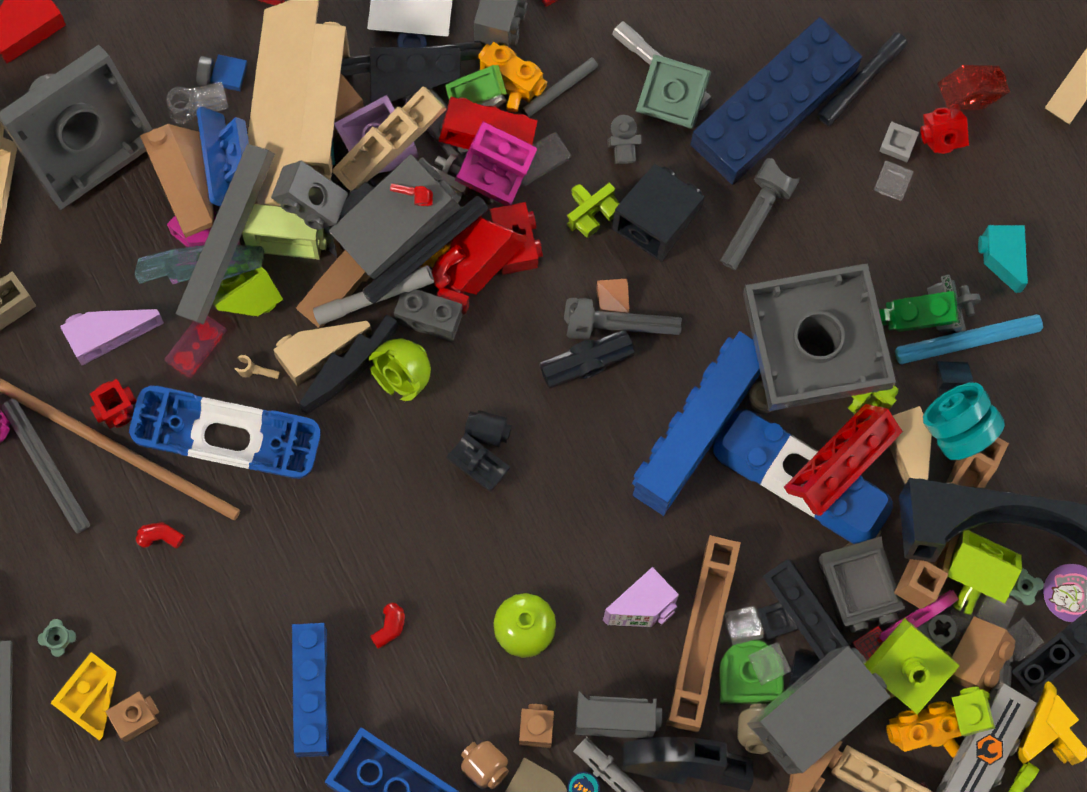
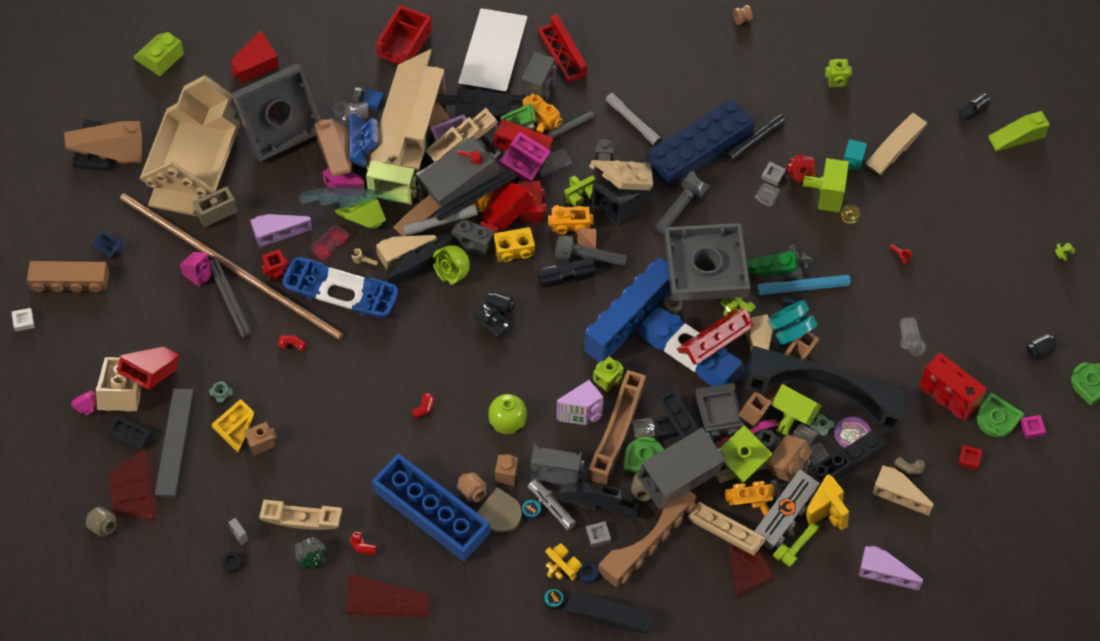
camera: 10 degrees right, 15 degrees down
dark grey tile [175,144,275,325] -> none
dark grey brick [271,160,348,230] -> none
blue arch [292,623,329,757] -> none
red arm [431,245,466,289] -> none
sand green tile [636,54,711,129] -> none
clear tile [748,642,791,685] -> none
clear red brick [937,65,1010,109] -> none
lime bracket [952,686,995,737] -> none
teal slope [978,225,1028,293] -> none
none -> yellow brick [493,227,535,262]
none -> light orange brick [548,205,593,235]
none -> tan wing [589,160,653,190]
none -> lime brick [593,357,624,392]
none -> lime brick [803,158,849,212]
none -> clear yellow tile [841,204,860,224]
none -> teal brick [843,139,867,171]

